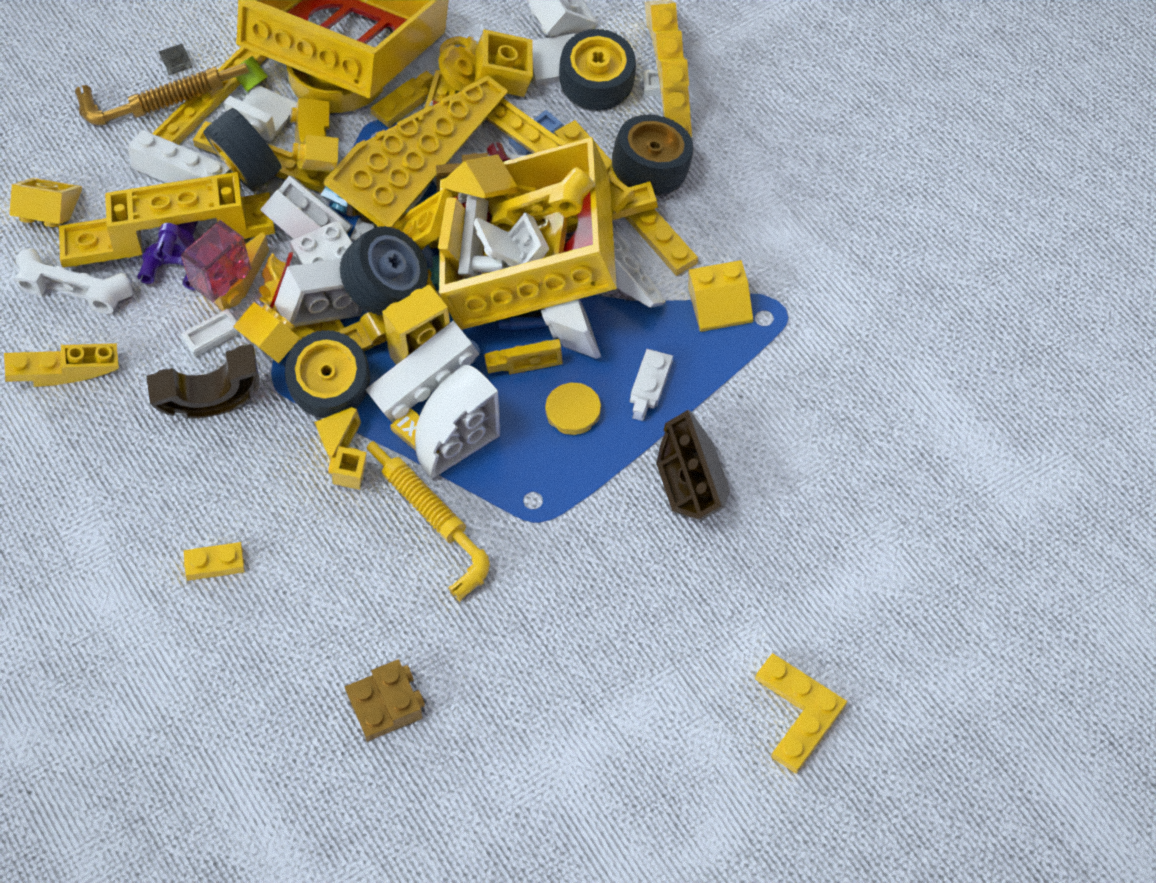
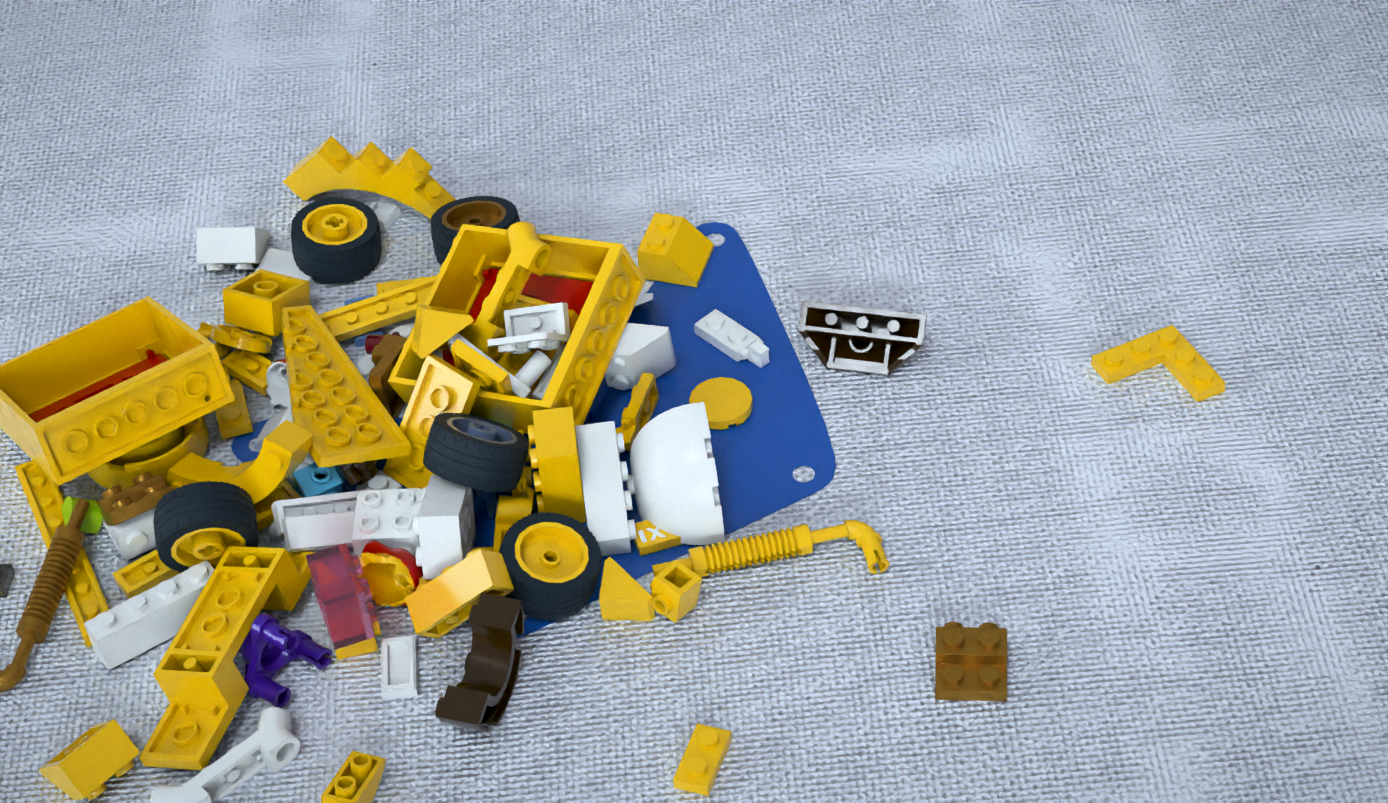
camera: 60 degrees left, 15 degrees down
none -> pearl gold plate [96,471,173,525]

